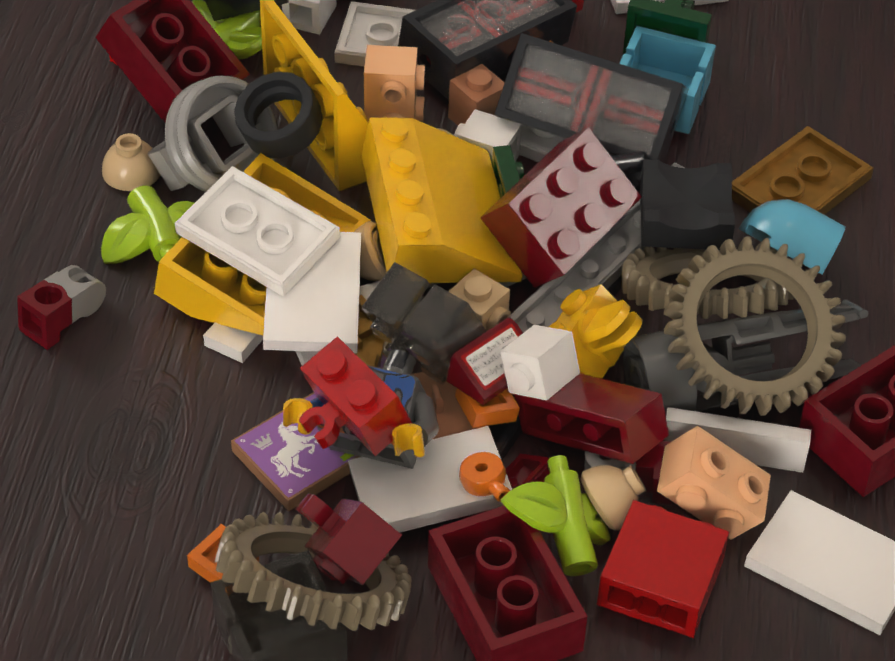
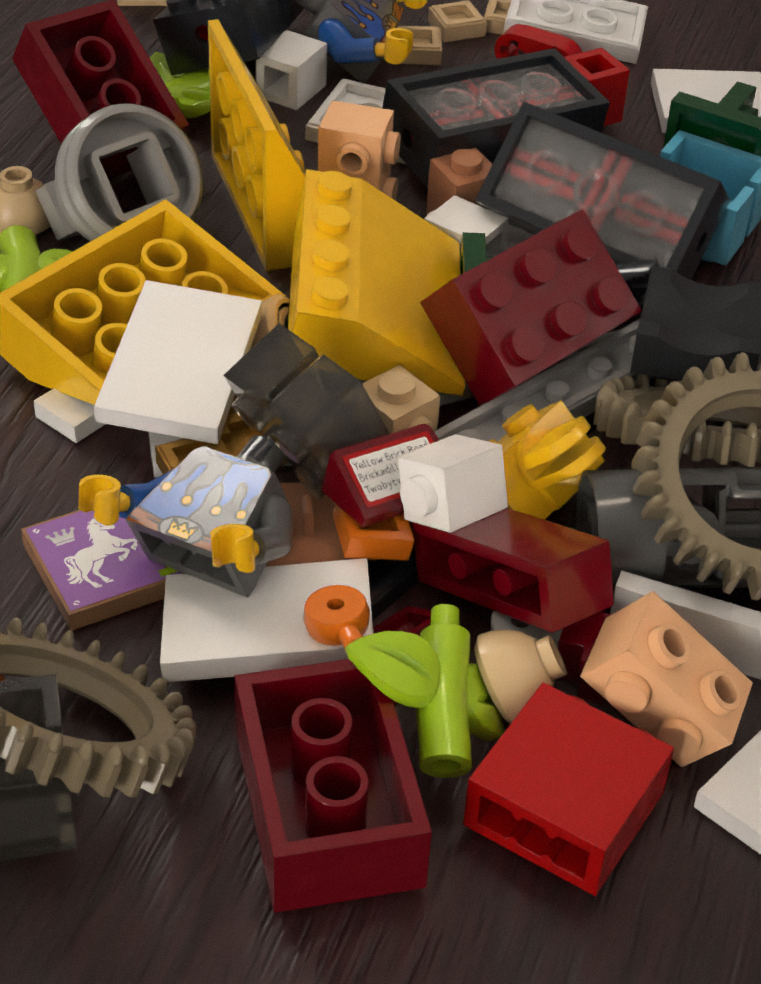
camera: 10 degrees right, 5 degrees down
white tile [174,166,340,297] -> none
black tyre [234,72,323,159] -> none
dark red brick [295,493,402,585] -> none
red brick [299,336,412,456] -> none

